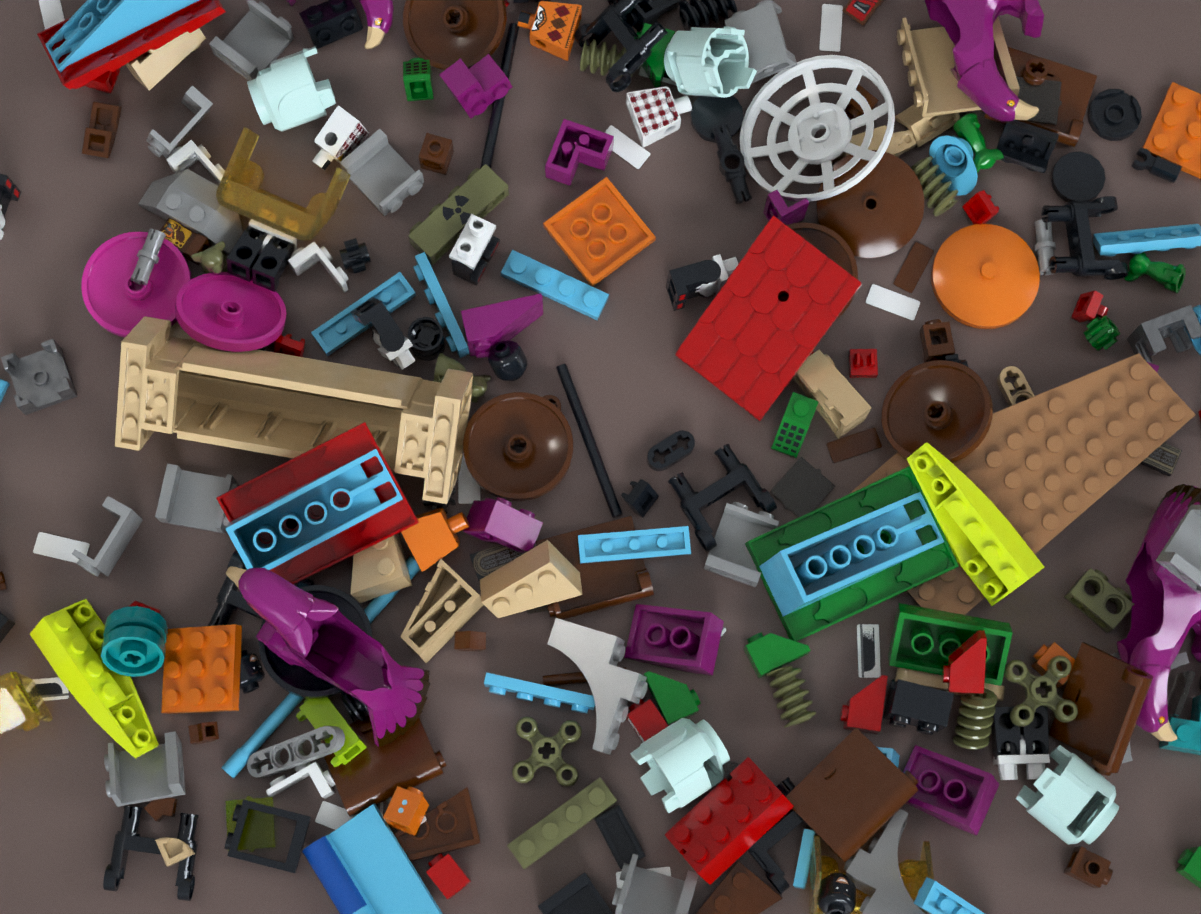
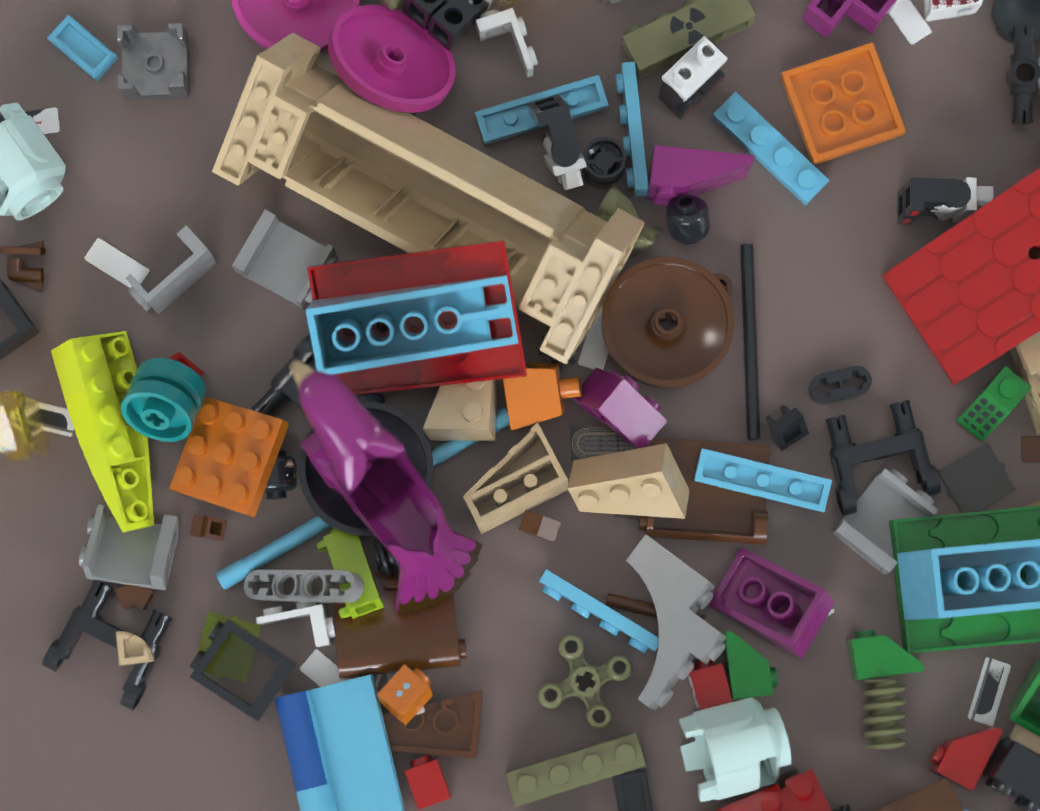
camera: 20 degrees right, 5 degrees up
red tile [274,334,305,357] -> none
black gear [339,238,371,274] -> none

